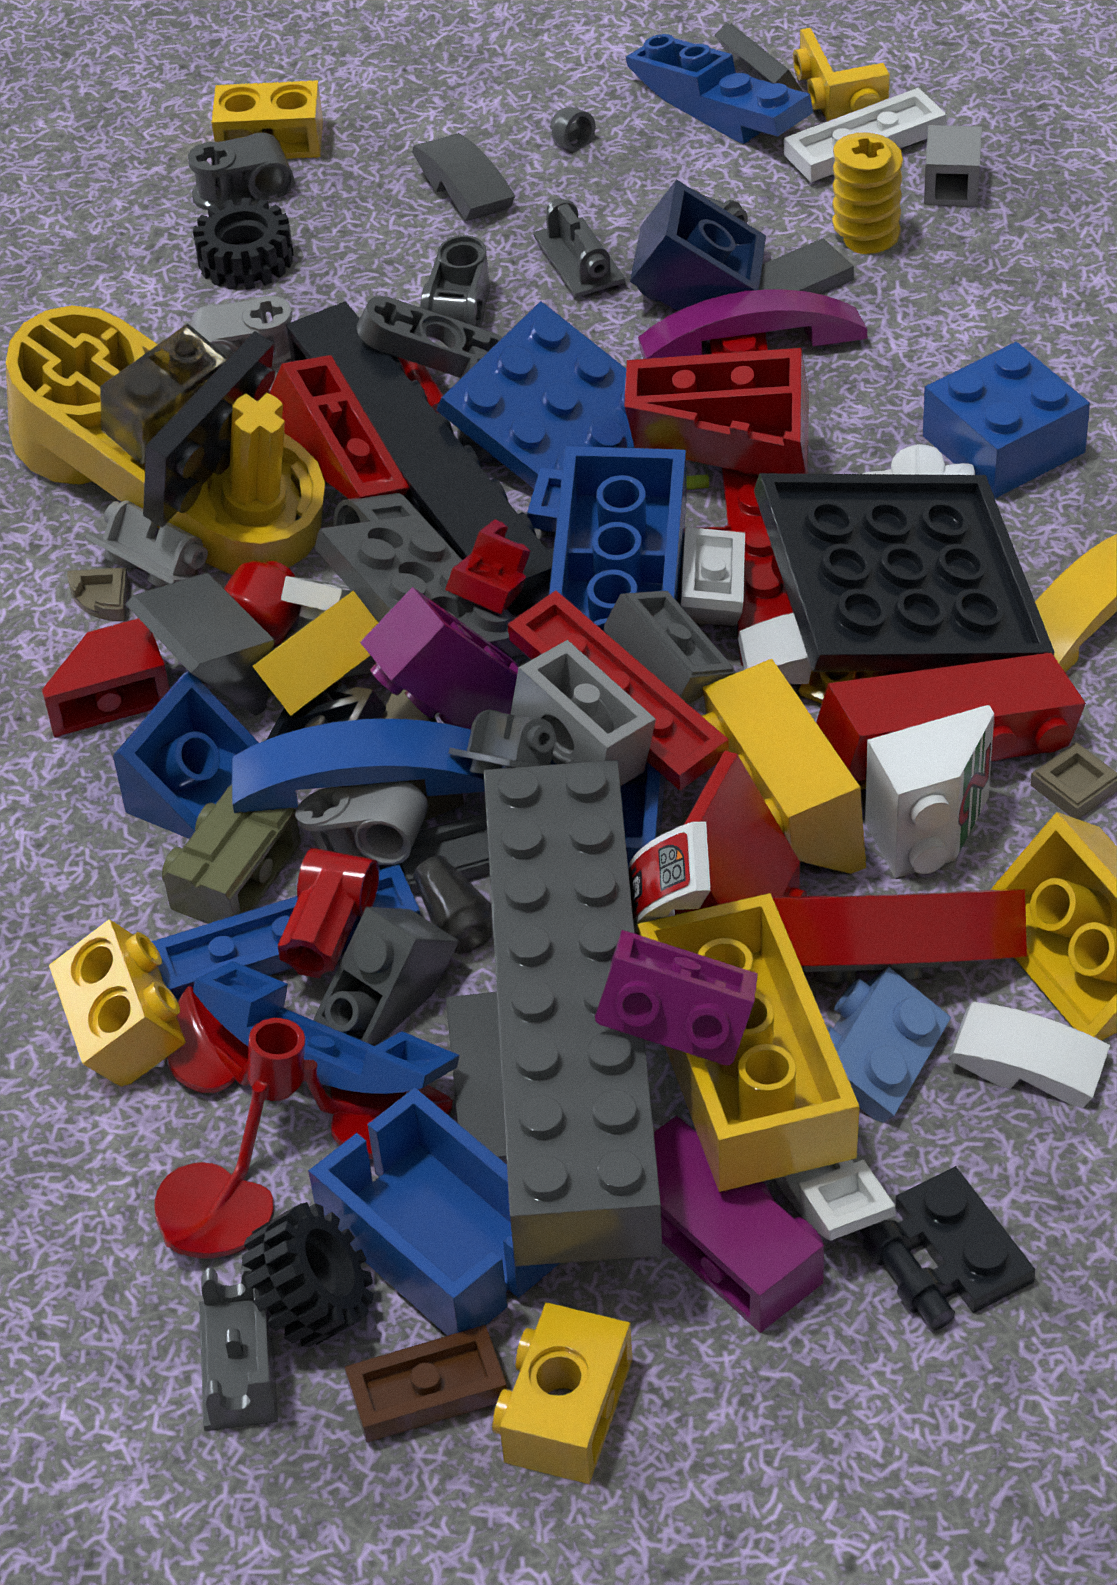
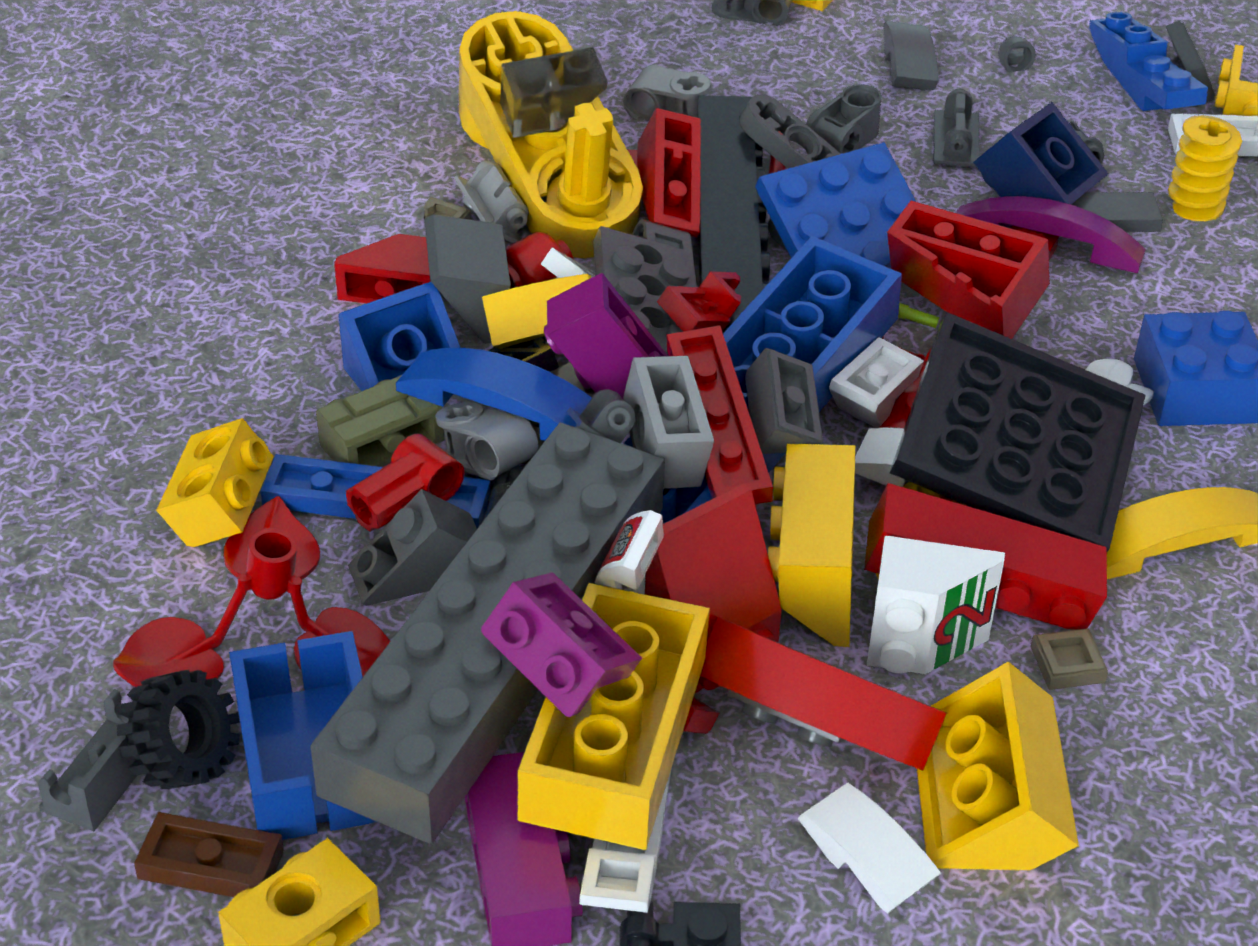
camera: 25 degrees right, 5 degrees down
black plate [143,331,275,528] -> none
black tyre [193,198,294,290] -> none
blue slope [193,961,460,1094] -> none
medium blue bracket [827,967,951,1123] -> none

